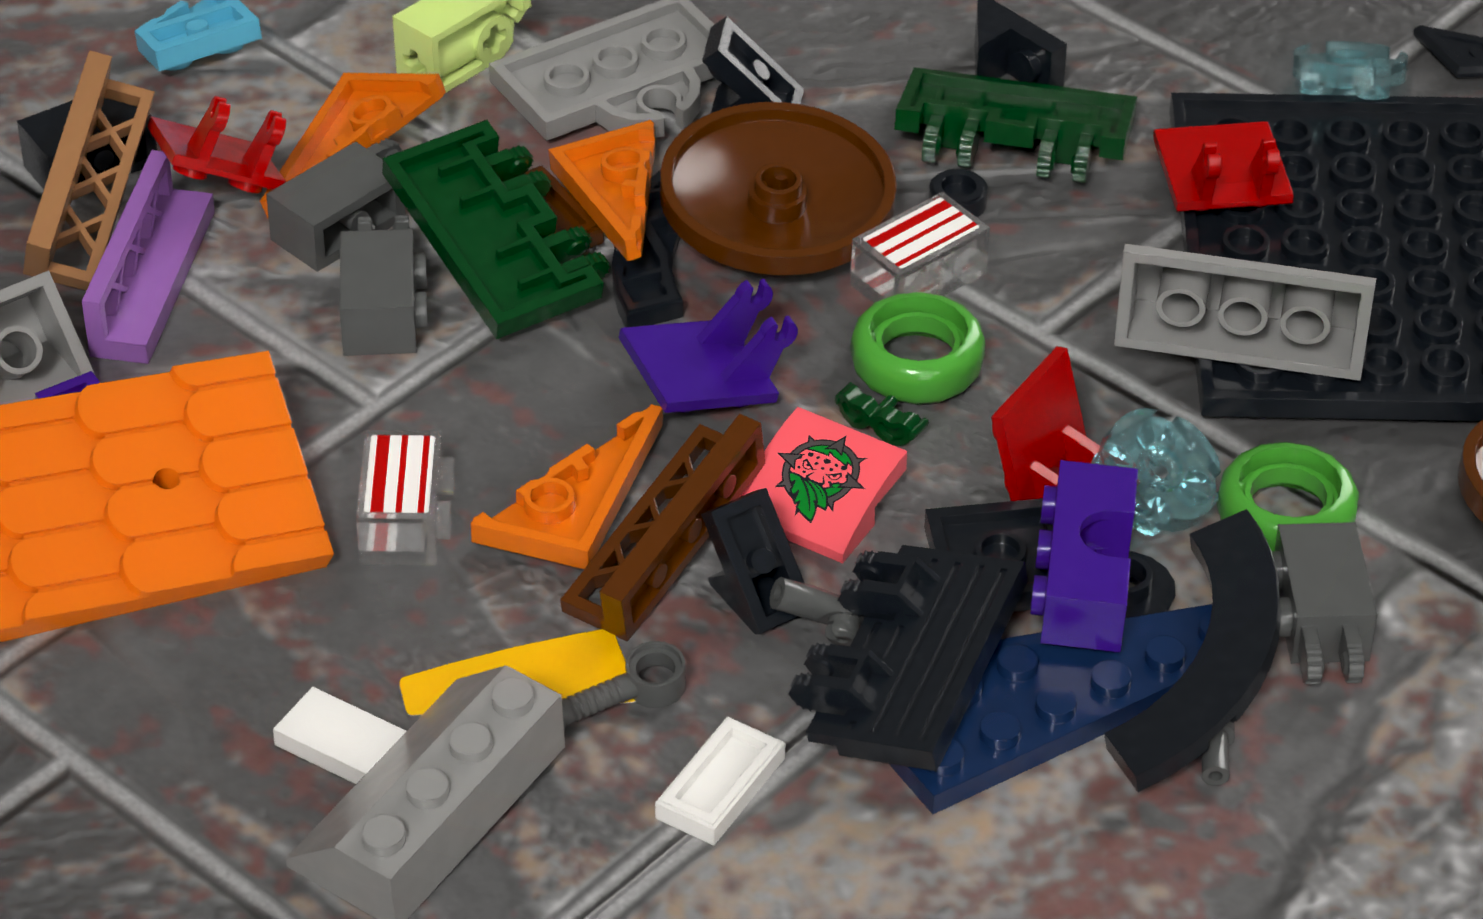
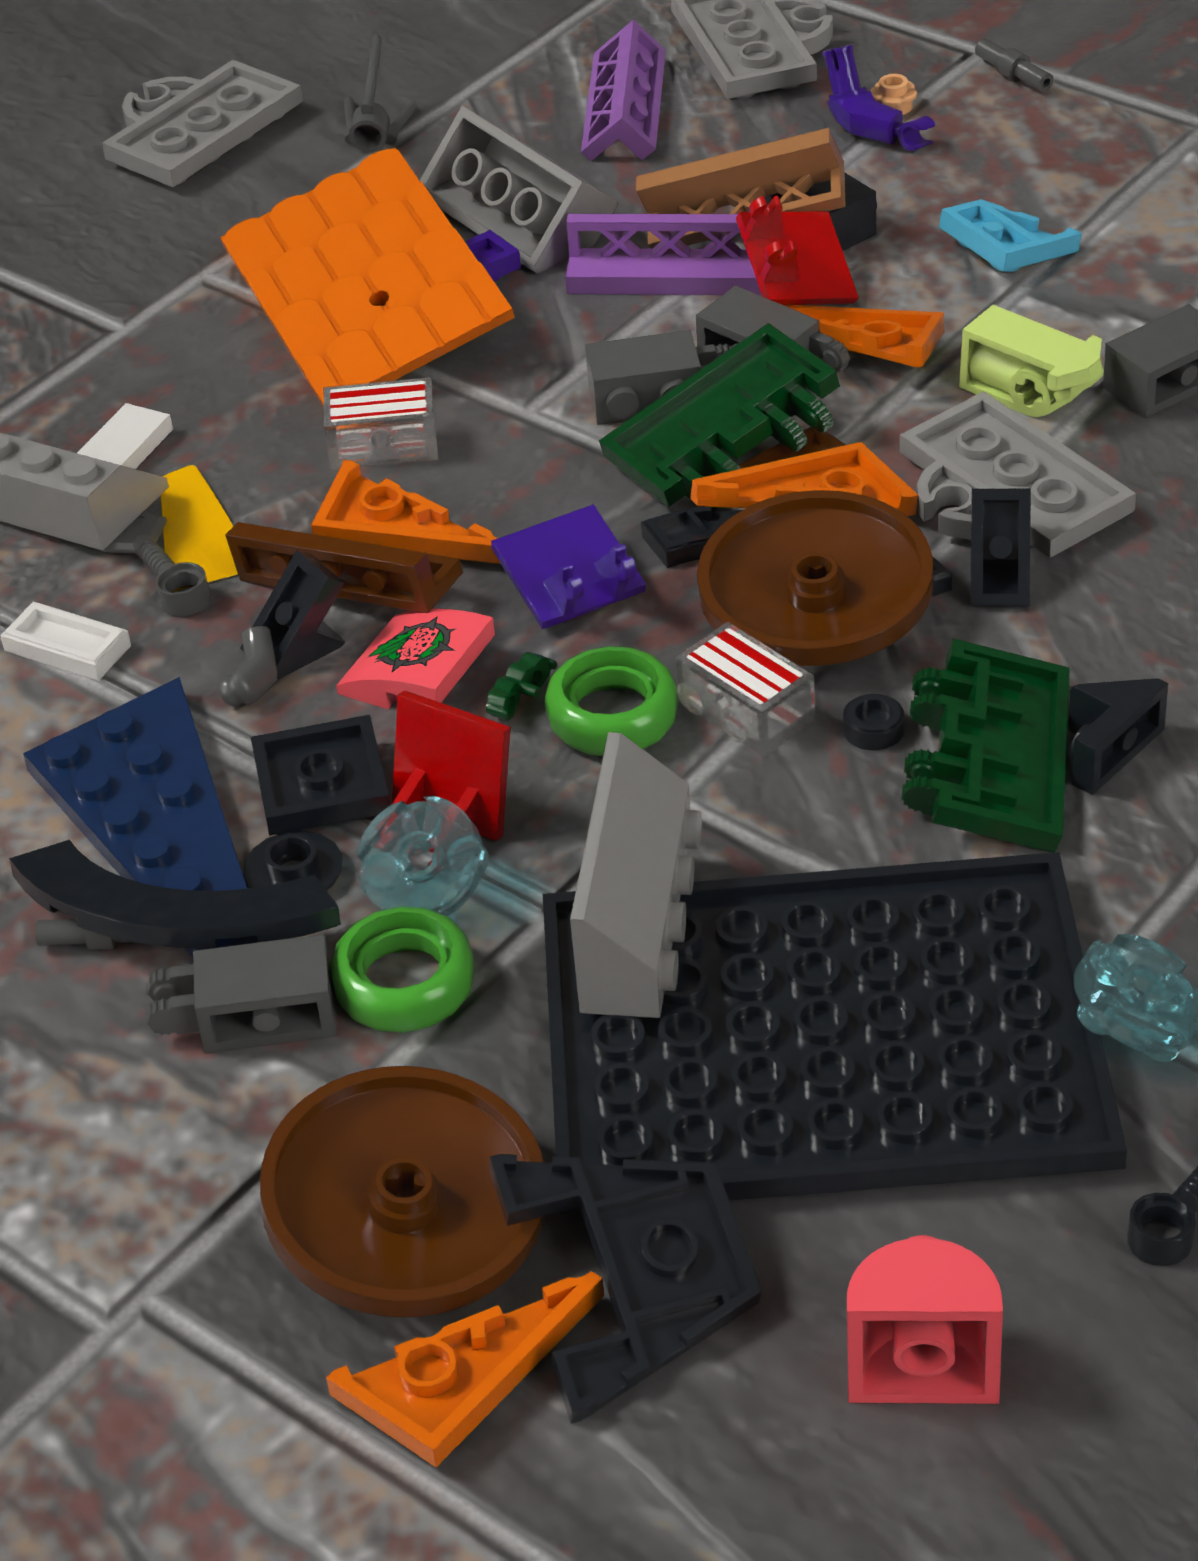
camera: 90 degrees right, 0 degrees up
black hinge [788,545,1028,771] -> none
dark purple arch [1030,460,1138,652] -> none
red plate [1153,121,1294,212] -> none

